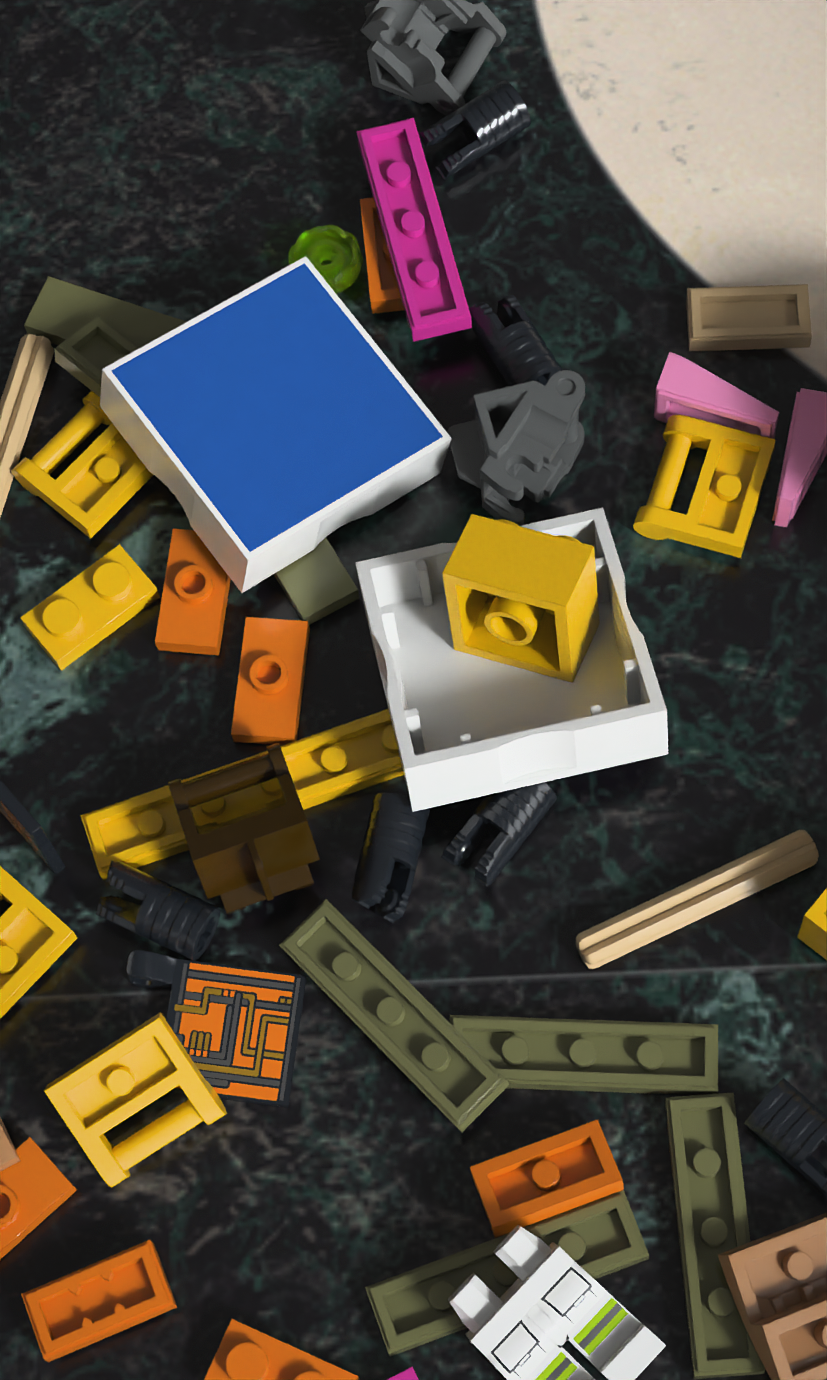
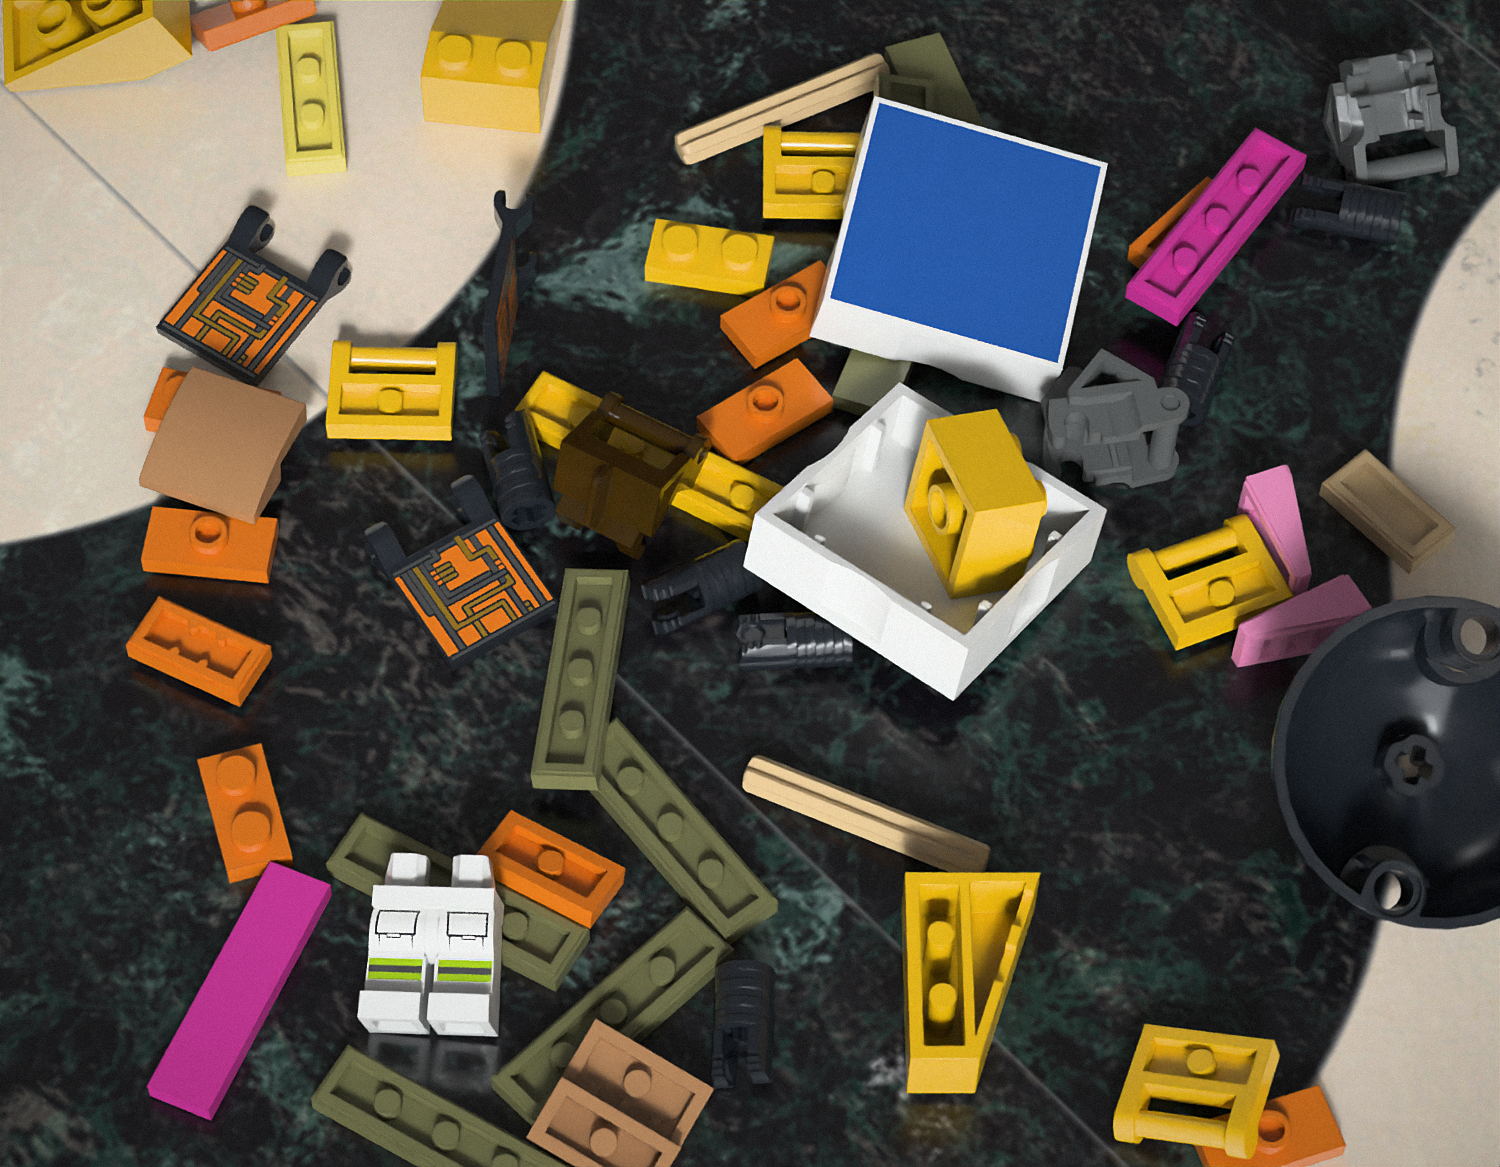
camera: 40 degrees right, 10 degrees down
yellow plate [44,1012,227,1188] -> none
clear neon green plate [289,225,363,294] -> none

